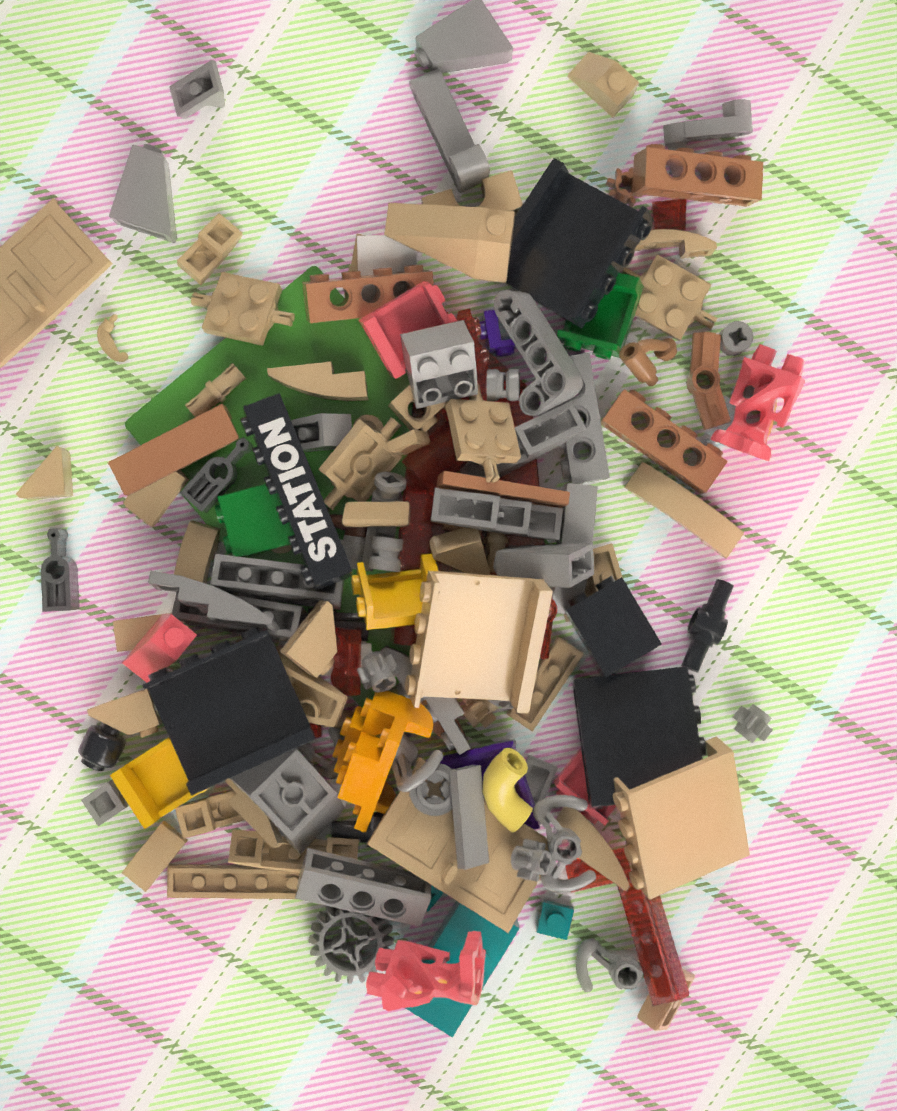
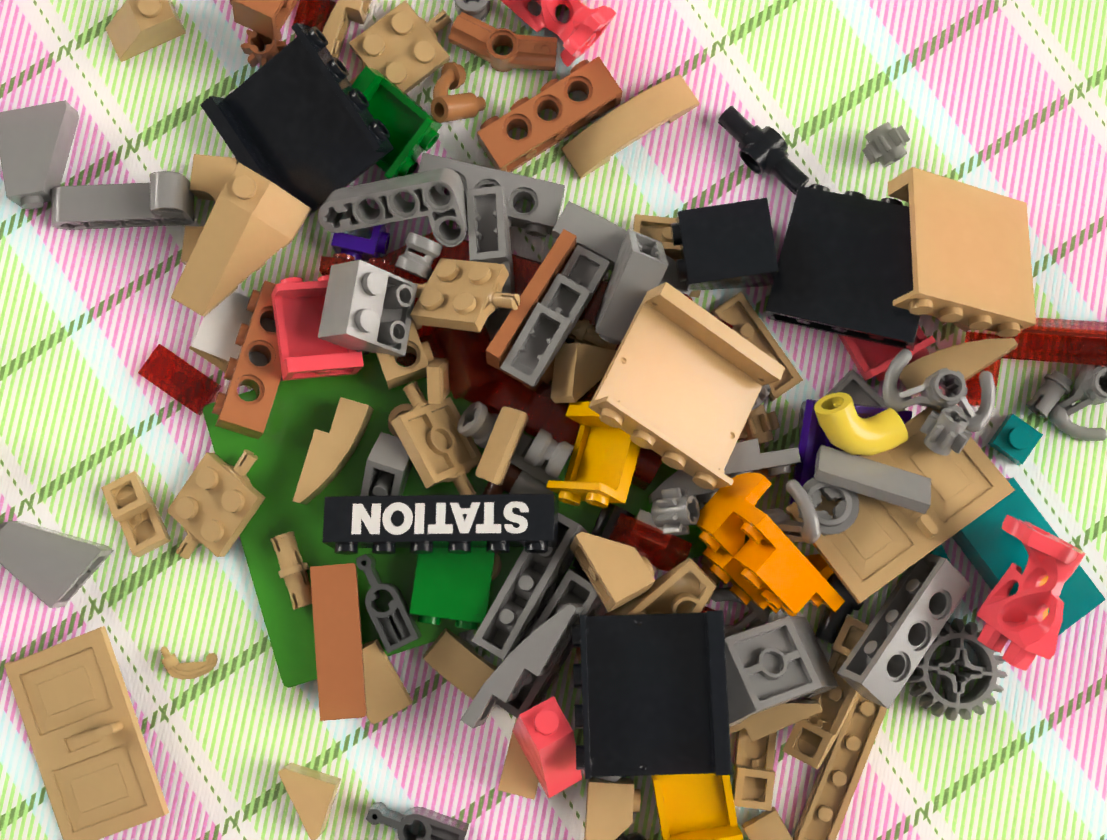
camera: 70 degrees left, 5 degrees down
none -> clear red plate [138,344,222,416]
none -> light grey pin [1026,370,1073,418]

